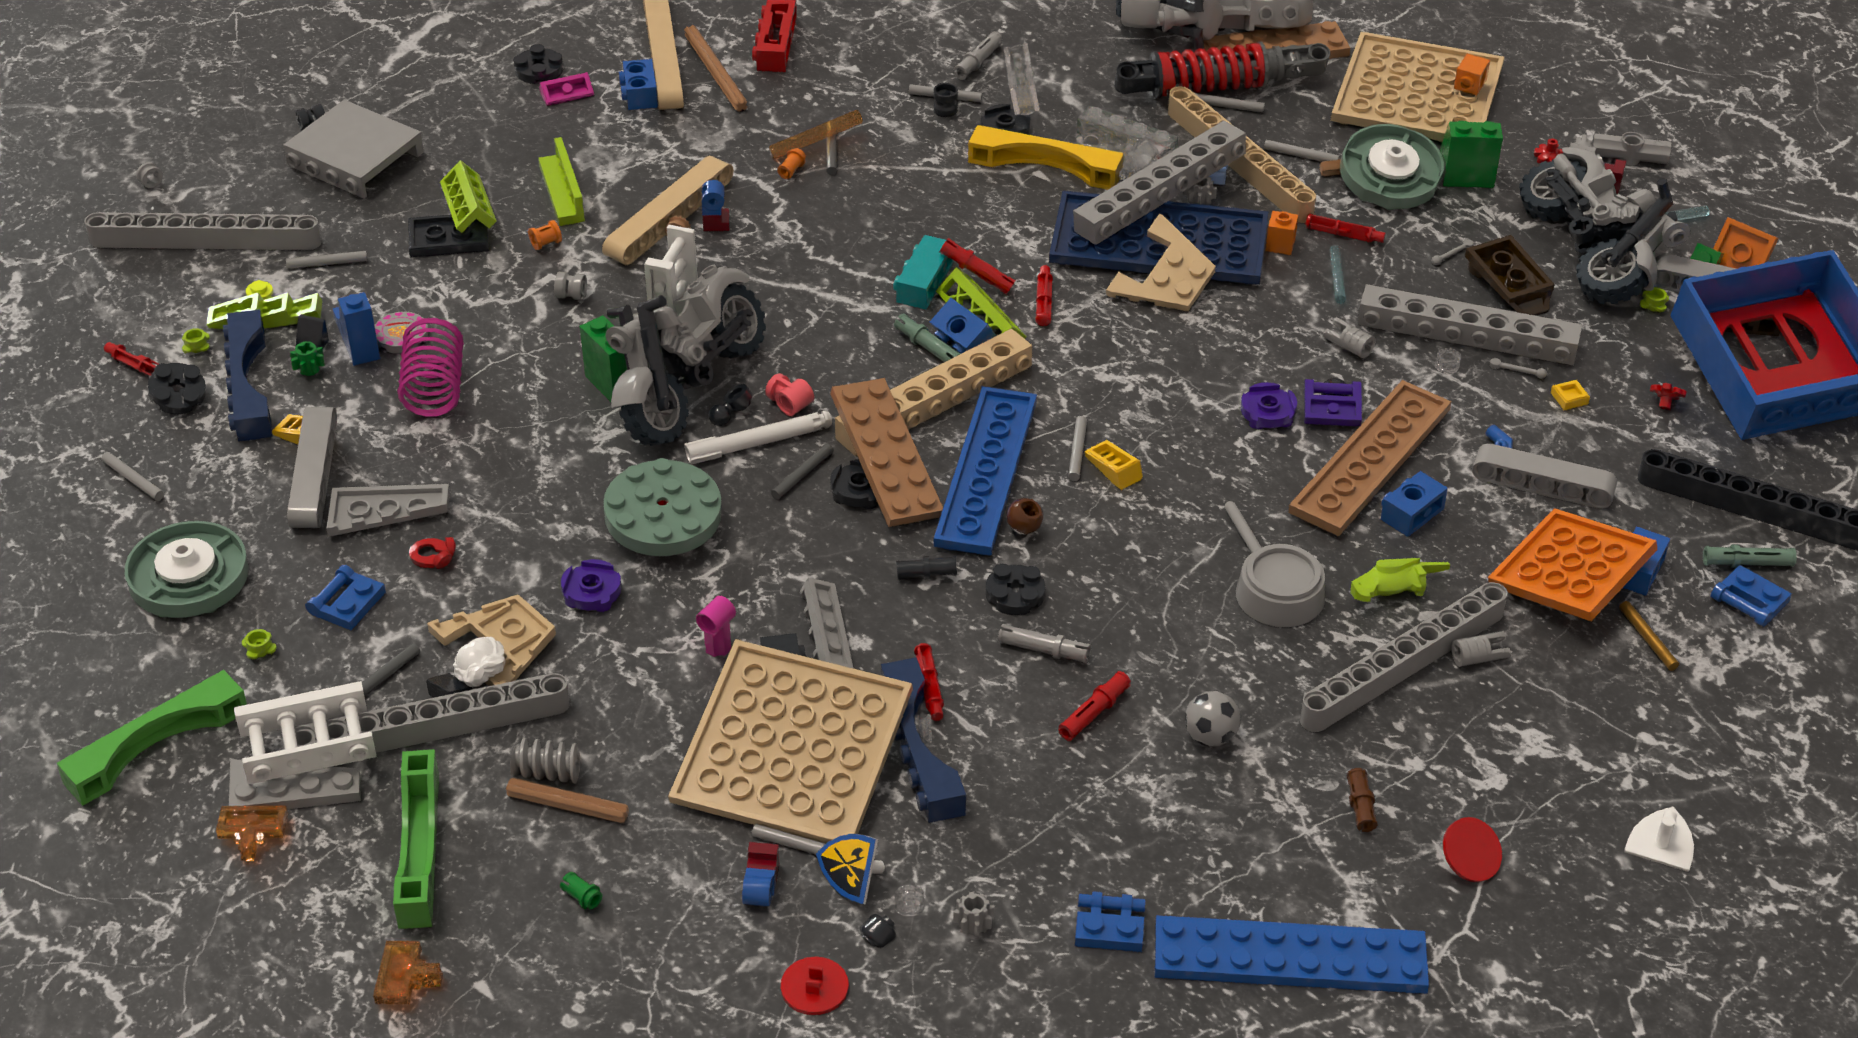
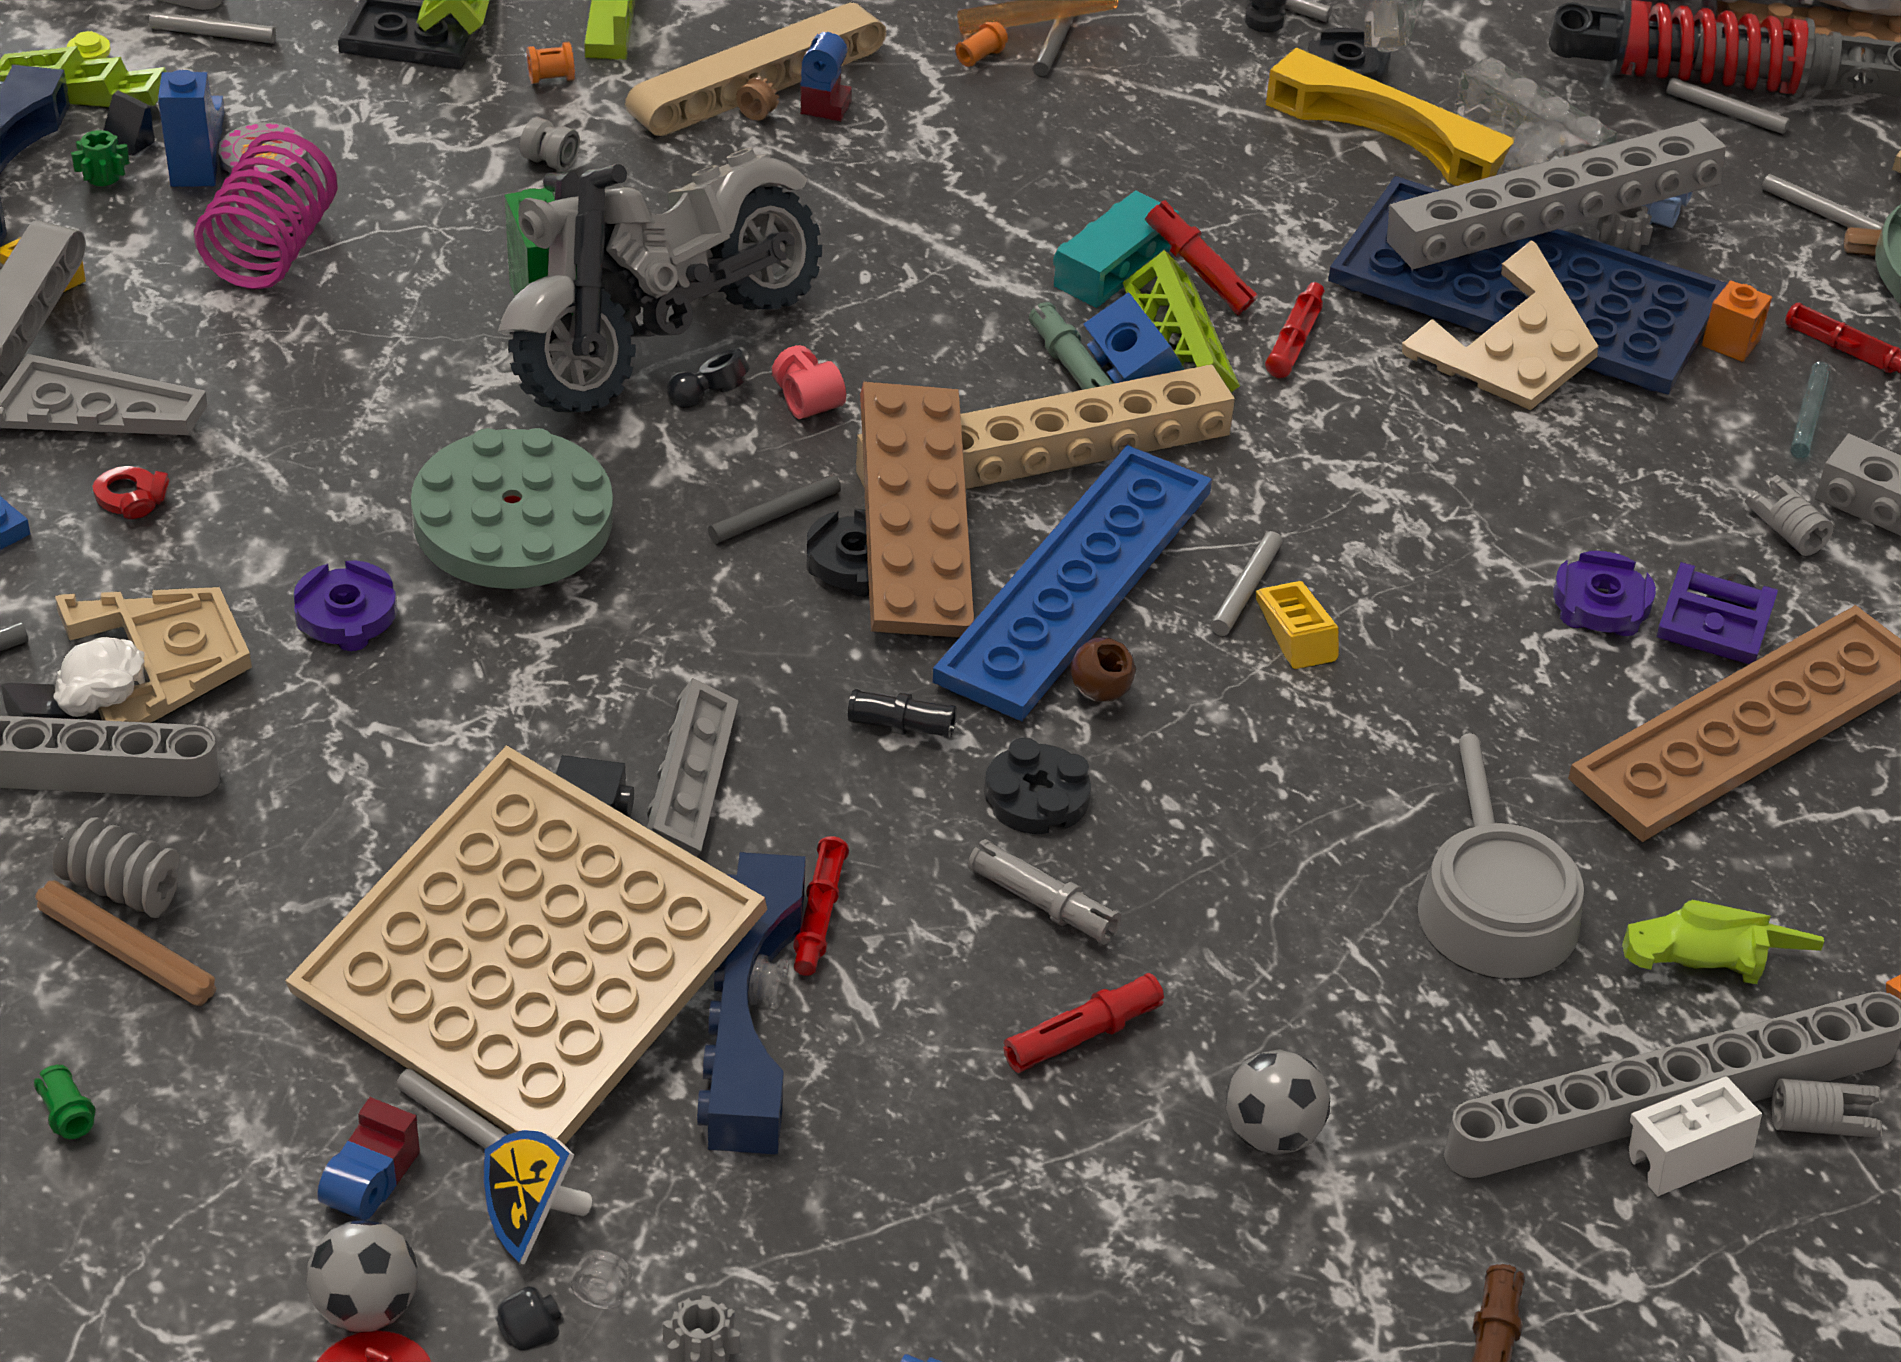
camera: 15 degrees right, 0 degrees up
white fence [644,225,698,316] -> none
white piece [684,411,832,465] -> none
dark pink piece [696,596,736,657] -> none
tan beam [1168,86,1316,223] -> none
blue brick [1380,471,1448,537] -> none
none -> light grey piece [306,1220,418,1332]
none -> white hinge [1629,1076,1762,1197]

